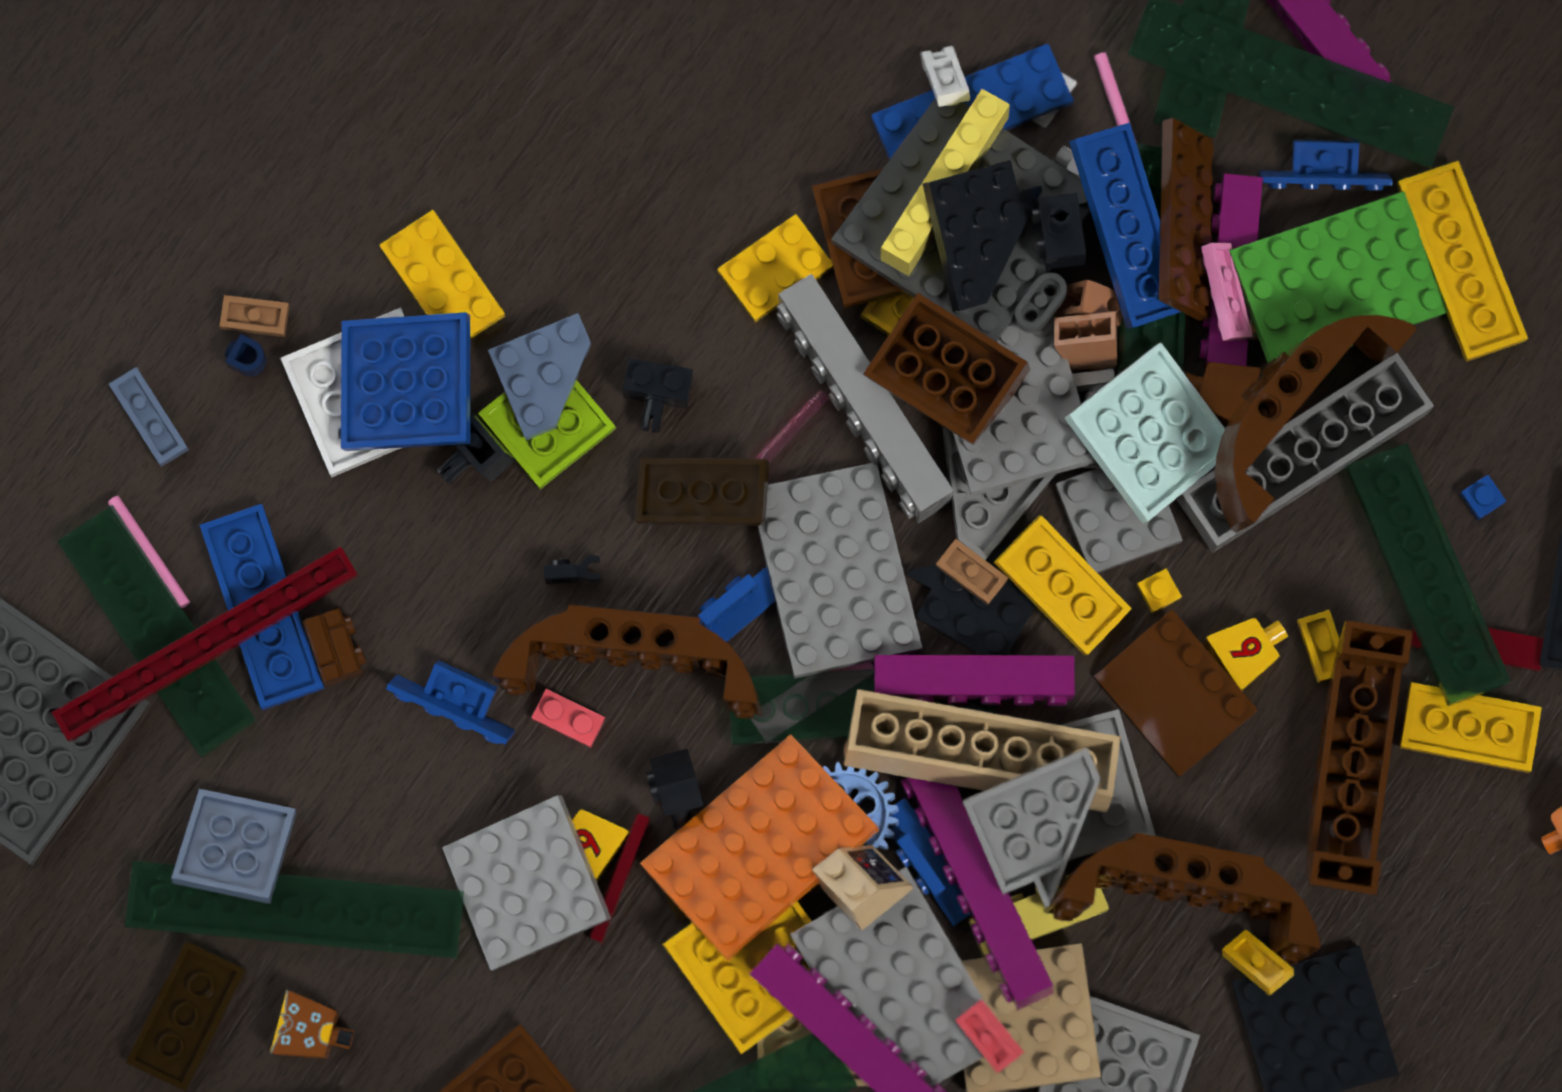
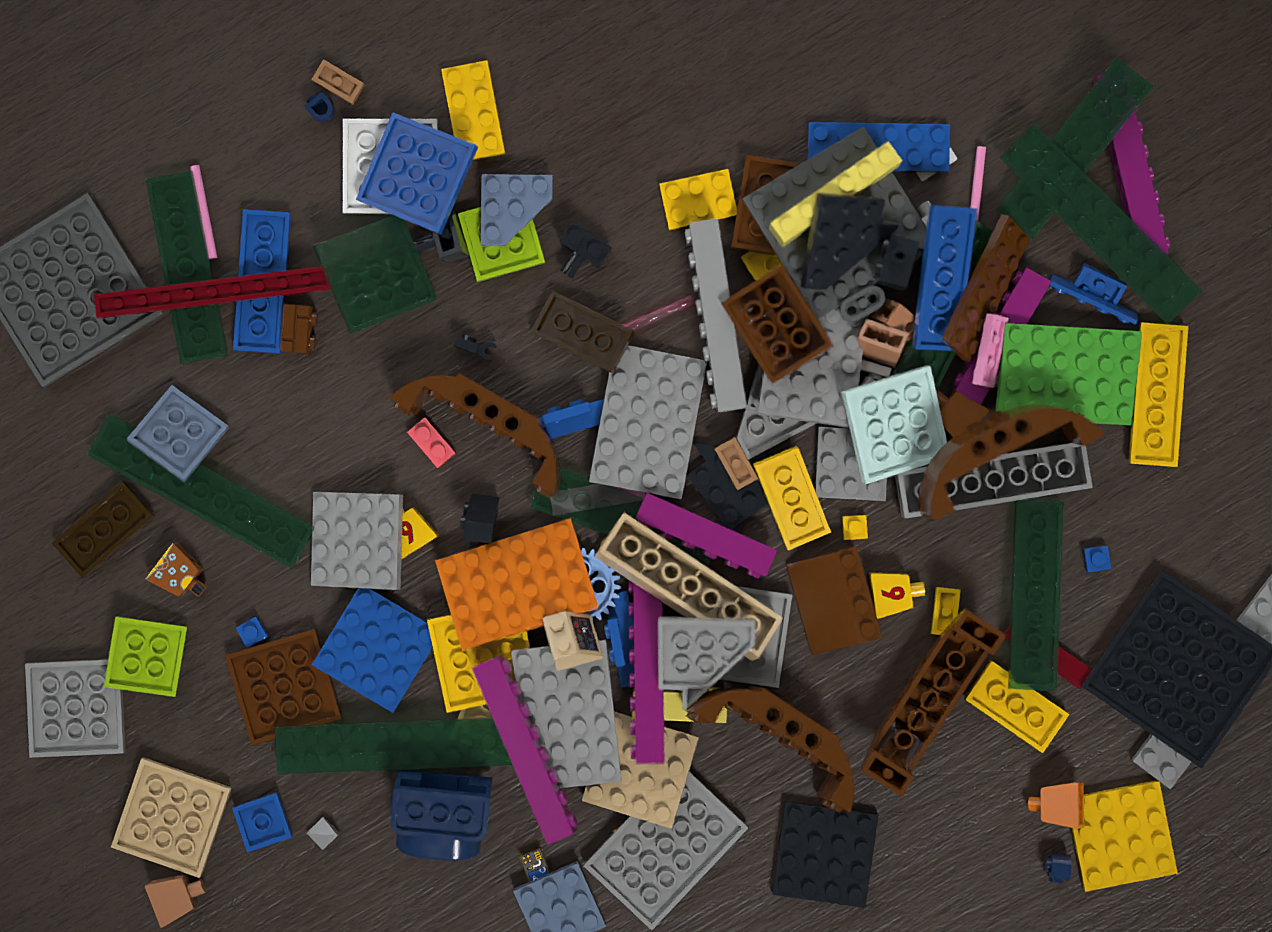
camera: 25 degrees right, 10 degrees up
sand blue plate [109,367,189,467] -> none
blue bracket [386,660,515,745] -> none
dark red tile [590,813,650,945] -> none
white plate [921,46,970,107] -> none
coral plate [955,999,1024,1074] -> none
yellow plate [1222,930,1294,995] -> none
none -> blue plate [236,616,269,648]
none -> blue plate [312,588,433,713]
none -> clear green plate [313,215,437,334]

